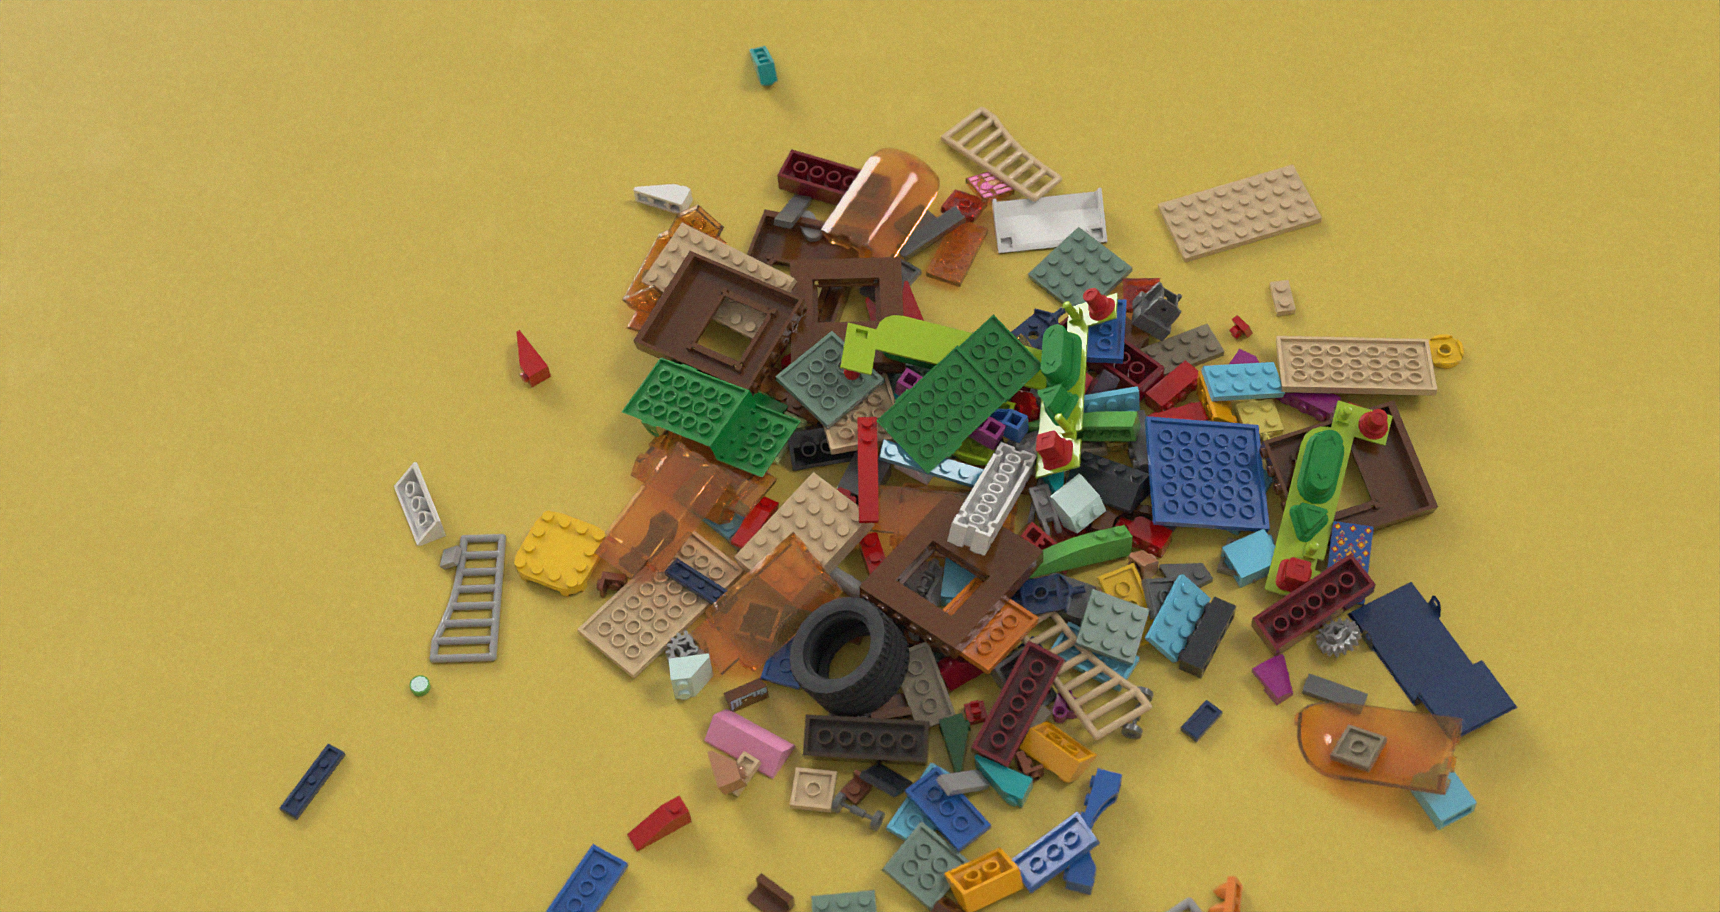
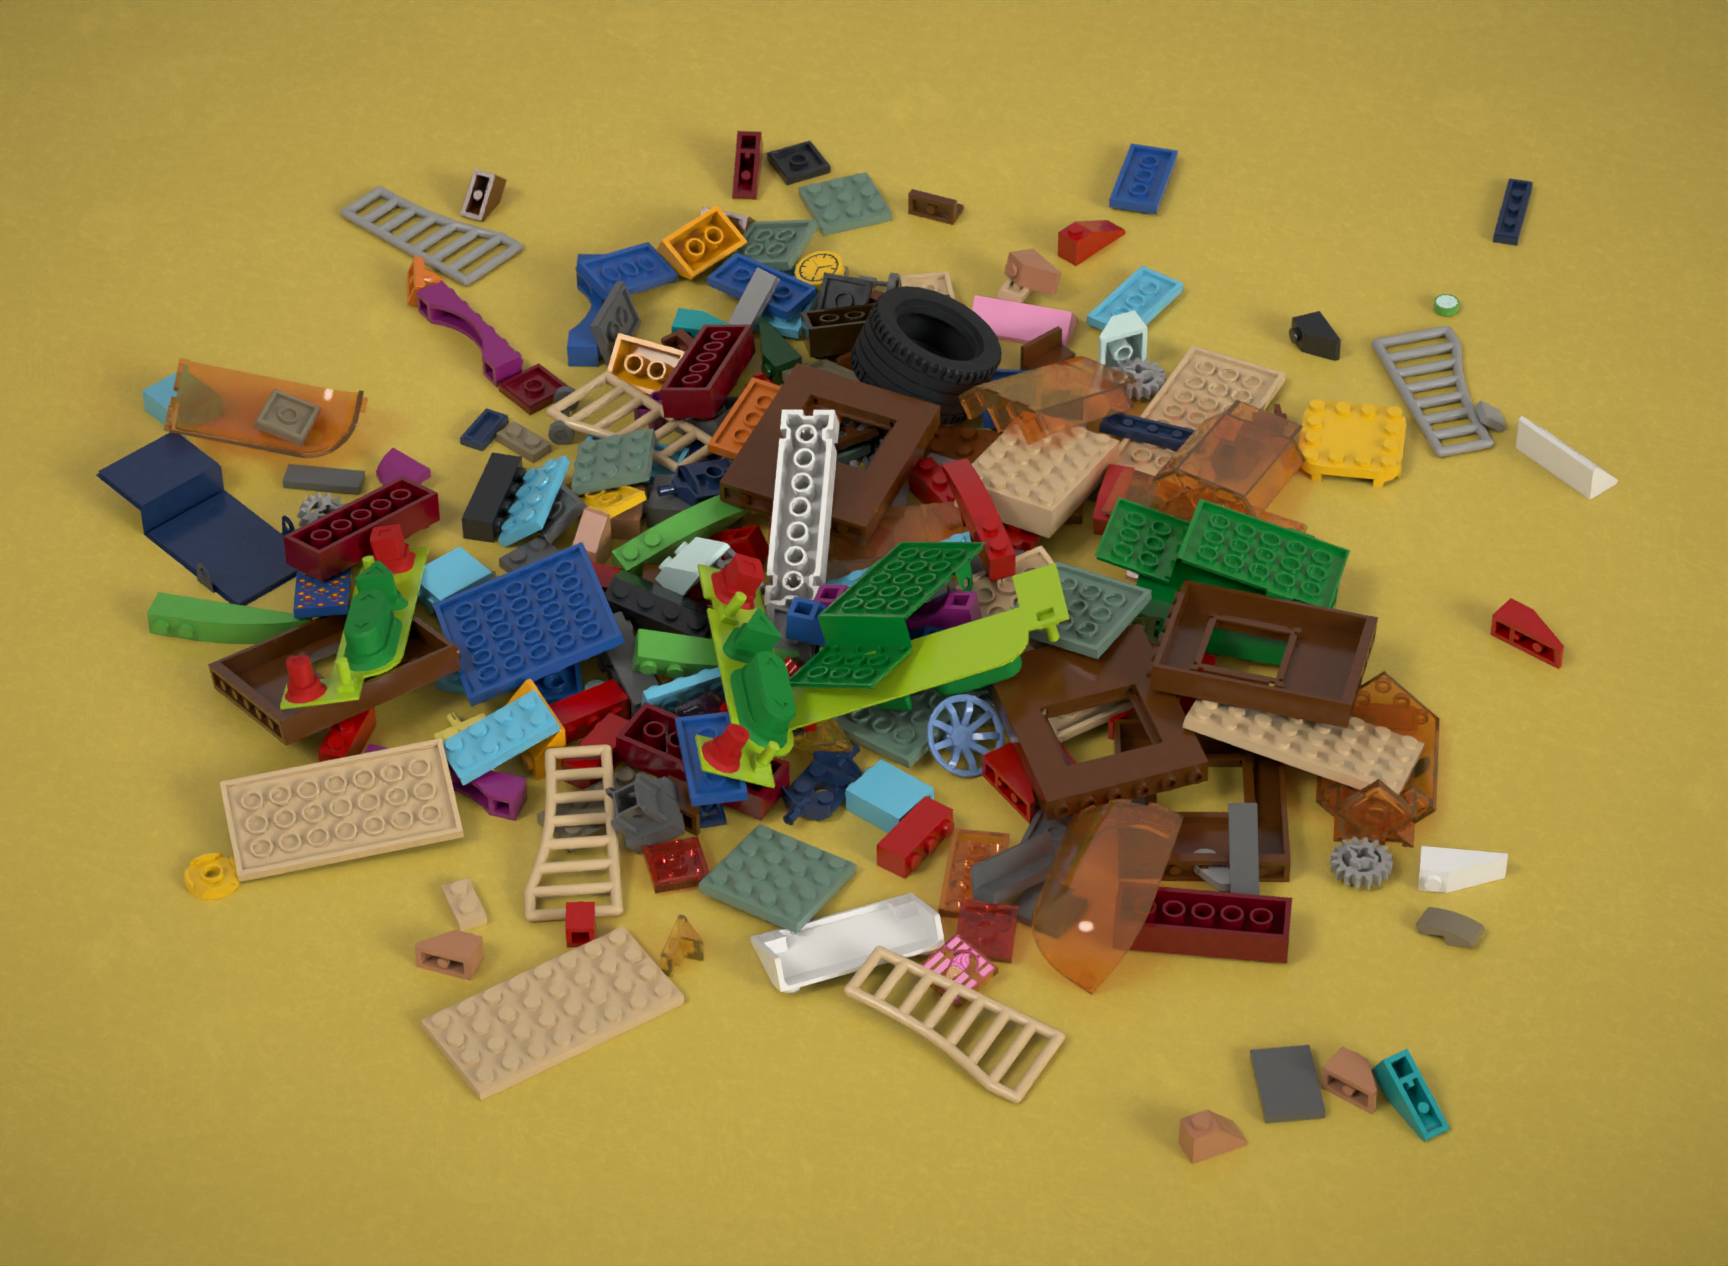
camera: 160 degrees right, 15 degrees down
red tile [1229,315,1253,340] -> none
none -> bright green slope [147,592,312,644]
none -> nougat slope [415,930,484,980]
none -> magenta arch [416,281,523,387]
none -> dark tan plate [496,421,551,463]
none -> dark red tile [499,363,569,415]
none -> tan bar [524,744,623,922]
none -> red brick [565,901,596,948]
none -> dark grey tile [590,281,641,367]
none -> clear yellow slope [660,915,704,977]
none -> yellow tile [795,251,845,291]
none -> medium azure brick [845,759,934,833]
none -> red brick [877,796,955,879]
none -> medium azure plate [1086,266,1184,331]
none -> nougat slope [1179,1110,1247,1164]
none -> dark grey tile [1250,1045,1325,1123]
none -> black slope [1289,311,1341,361]
none -> nougat slope [1321,1046,1377,1114]
none -> light grey gear [1330,836,1393,889]
none -> dark tan slope [1415,907,1485,947]

